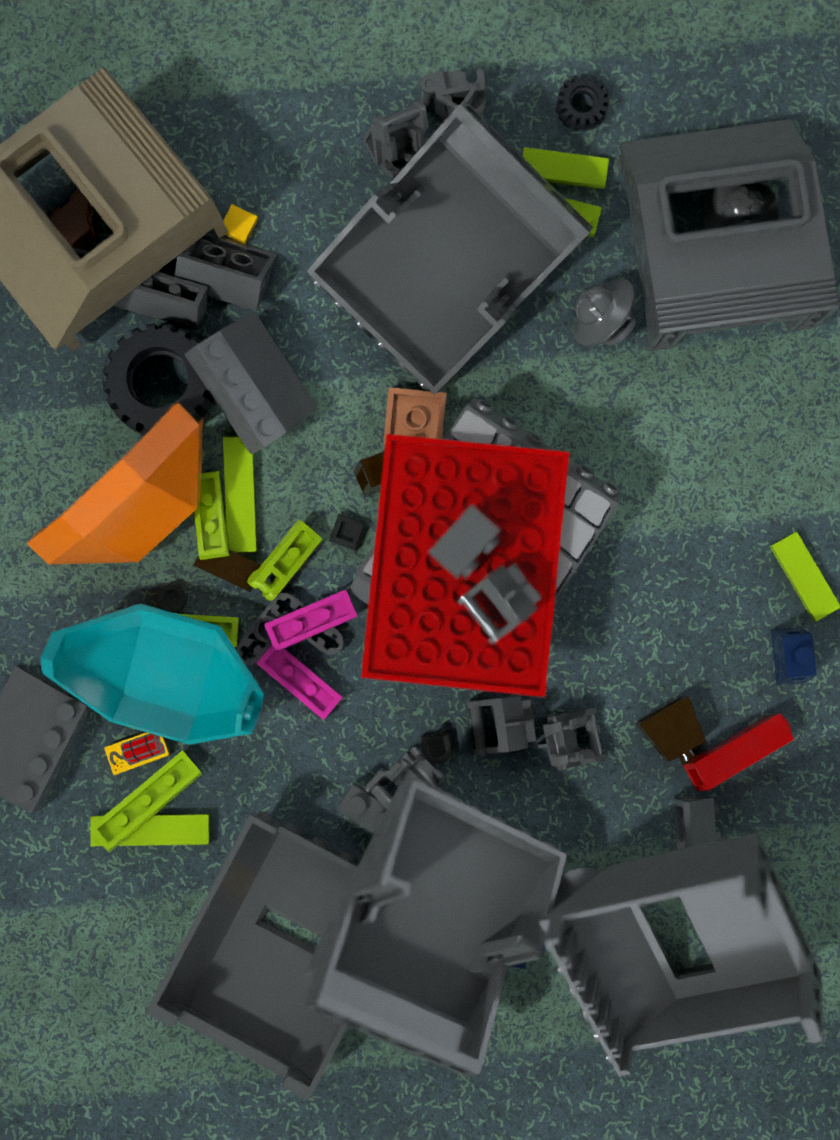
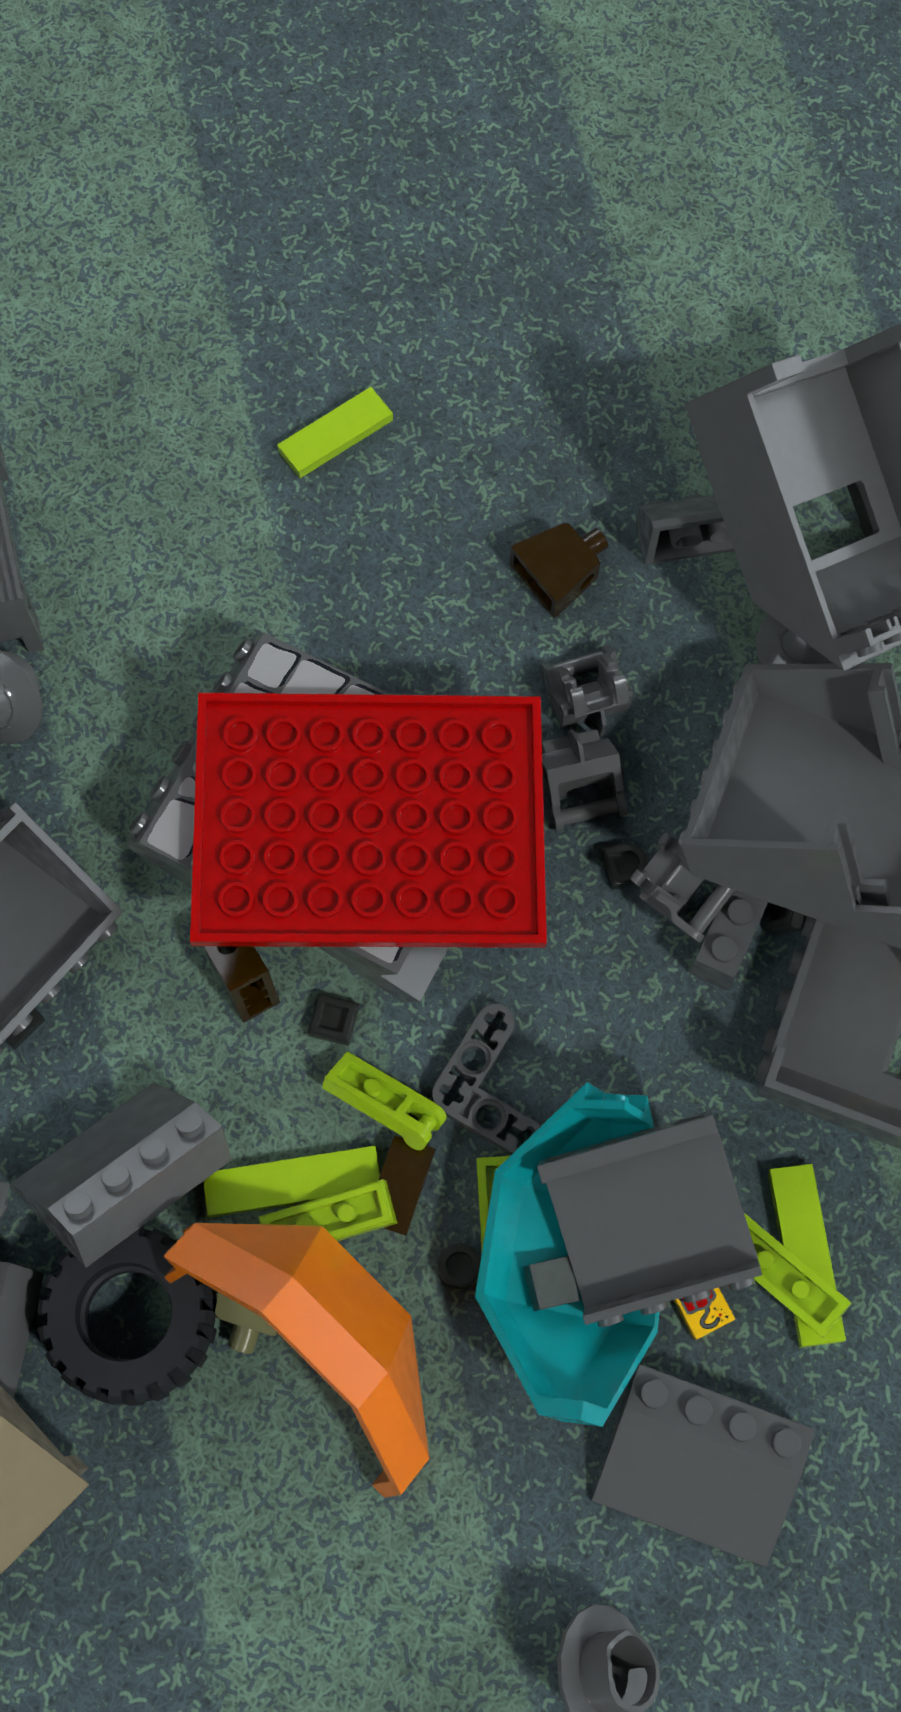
camera: 95 degrees left, 15 degrees down
dark pink plate [256,645,343,720] -> none
dark pink plate [264,589,358,652] -> none
nougat plate [383,387,447,447] -> none
dark grey brick [429,505,500,579] -> none
dark grey piece [457,563,542,644] -> none
red brick [683,713,794,791] -> none
dark blue torso [771,627,816,685] -> none
none -> pearl dark grey tile [523,1256,580,1311]
none -> dark grey panel [537,1110,762,1327]

